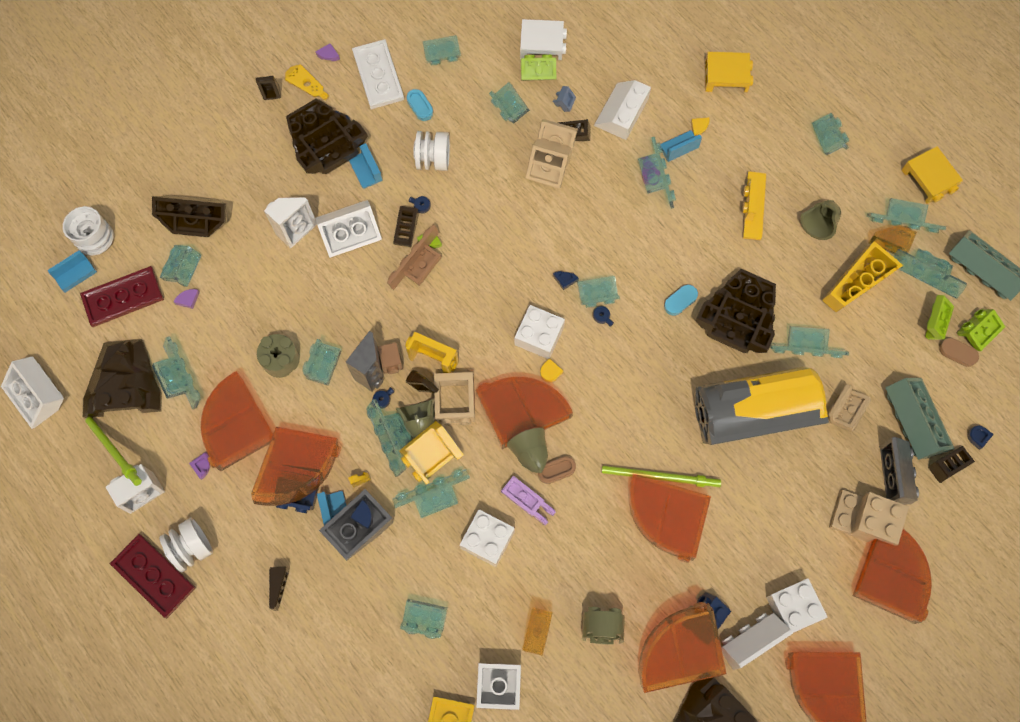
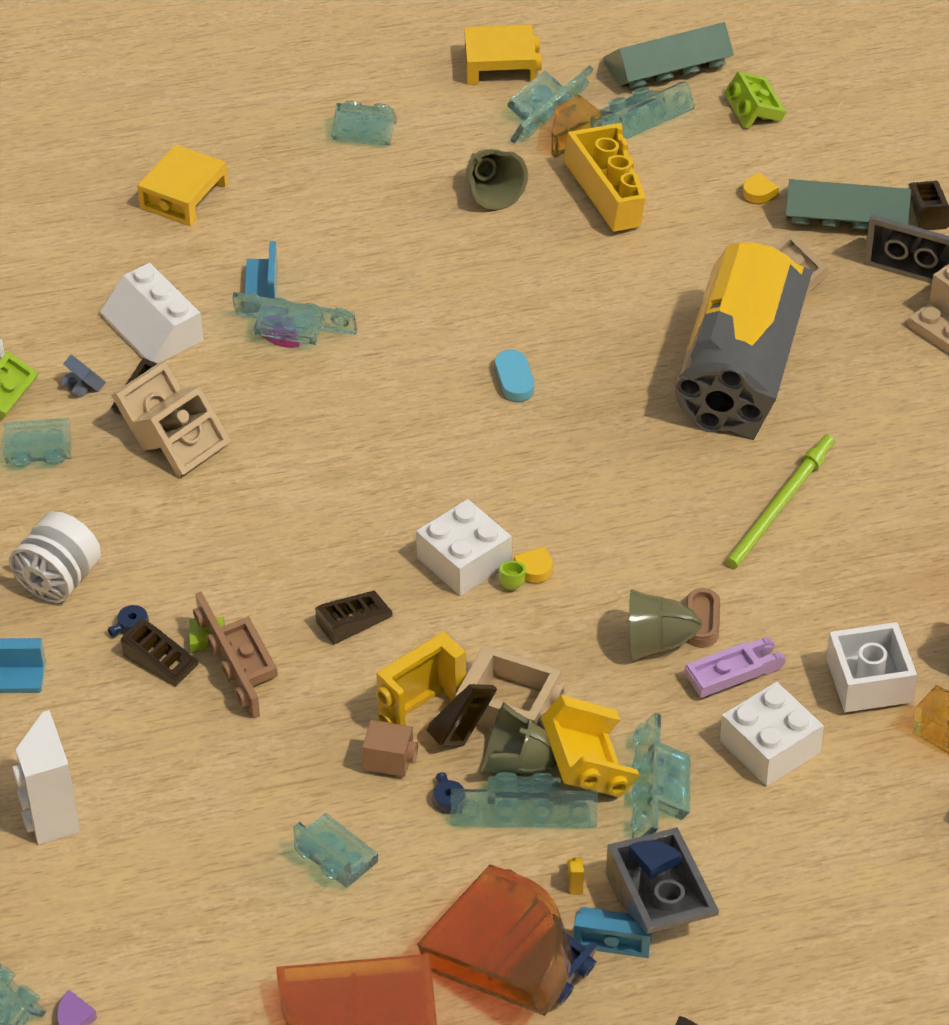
camera: 65 degrees left, 25 degrees down
olive brick [257,334,300,378] -> none
white slope [315,200,382,258] -> none
flat silver slope [346,331,384,392] -> none
clear light blue bracket [400,599,448,639] -> none
clear orange brick [476,377,573,449] -> none
dark blue tile [553,271,579,290] -> none
clear light blue bracket [577,275,620,308] -> none
dark blue piece [593,306,614,327] -> none
clear orange brick [628,474,711,563] -> none
yellow tile [691,117,710,136] -> none
dark brown wedge [695,269,776,353] -> none
yellow bracket [742,171,766,240] -> none
clear light blue bracket [769,326,849,358] -> none
lime bracket [925,295,954,340] -> none
medium nougat tile [940,338,979,367] -> none
dark blue tile [967,425,994,450] -> none
none -> dark brown slope [315,590,393,644]
none -> lime hinge [498,560,526,590]
none -> yellow tile [742,172,779,204]
none -> white brick [826,622,917,713]

